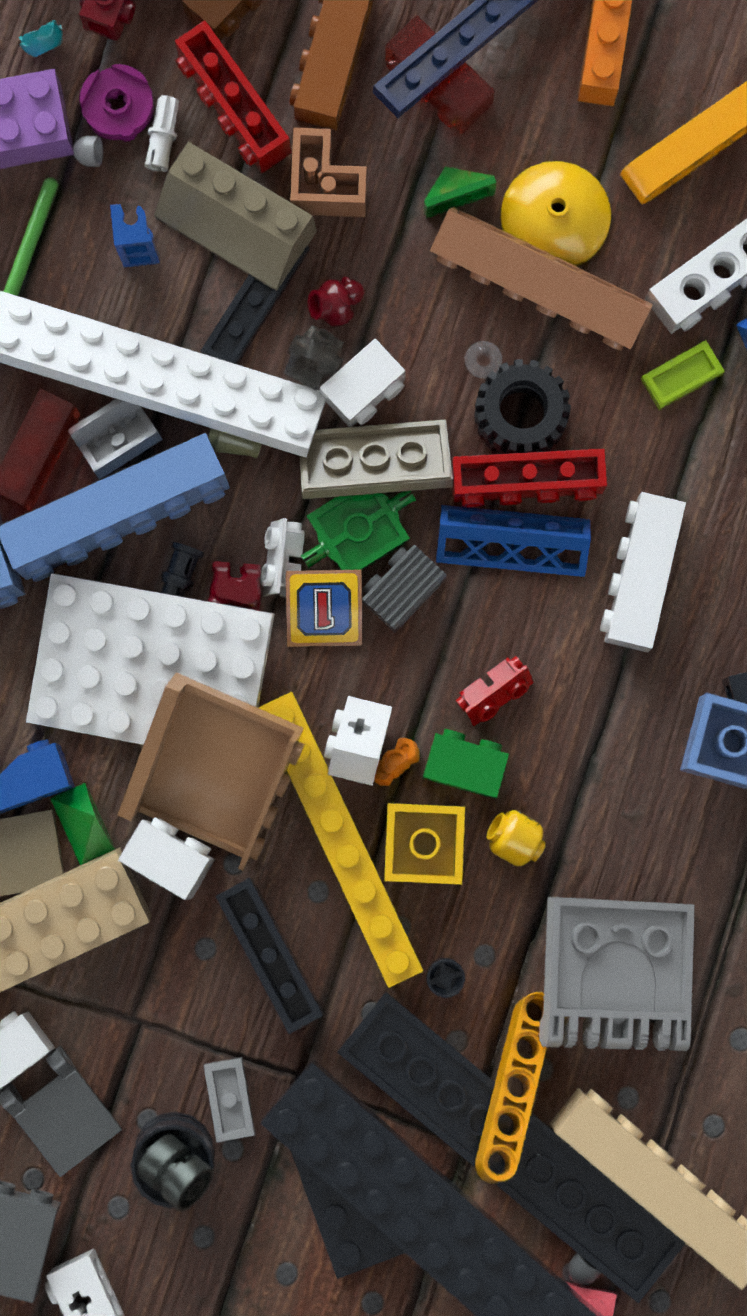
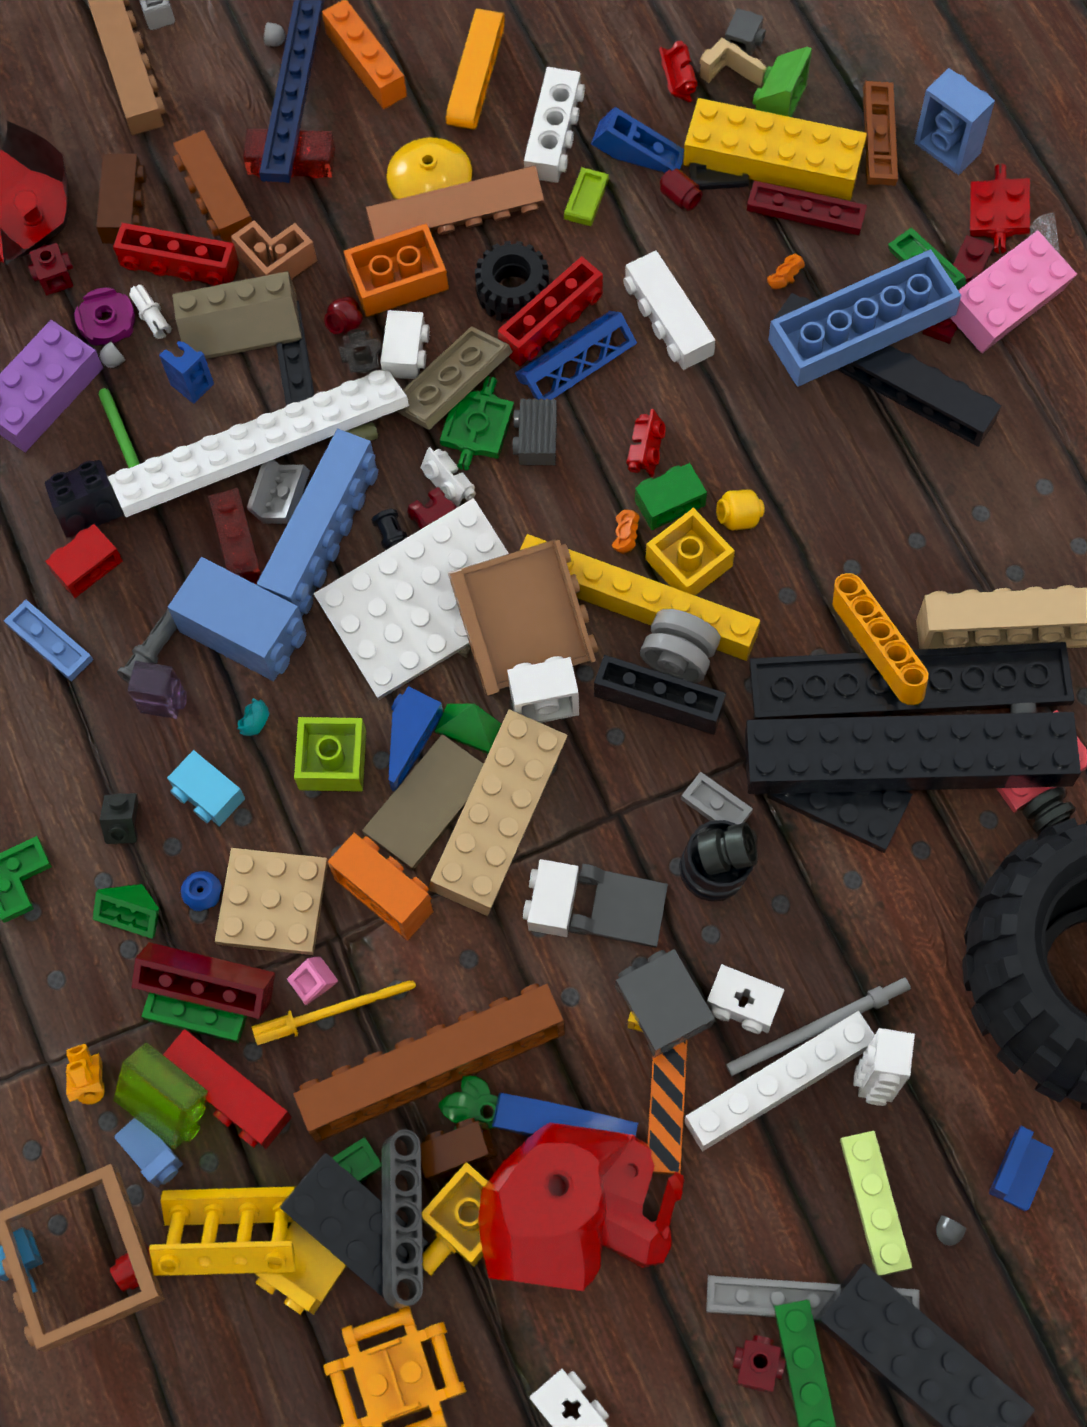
camera: 40 degrees left, 15 degrees down
teal plate [19,20,63,57] -> none
slope [286,570,362,647] -> none
white brick [324,696,392,786] -> none
green slope [424,167,497,219] -> none
black wheel [426,957,465,998] -> none
clear plate [465,341,502,379] -> none
light grey hinge [539,897,695,1051] -> none
none -> orange brick [343,223,449,317]
none -> light grey wheel [640,609,721,683]

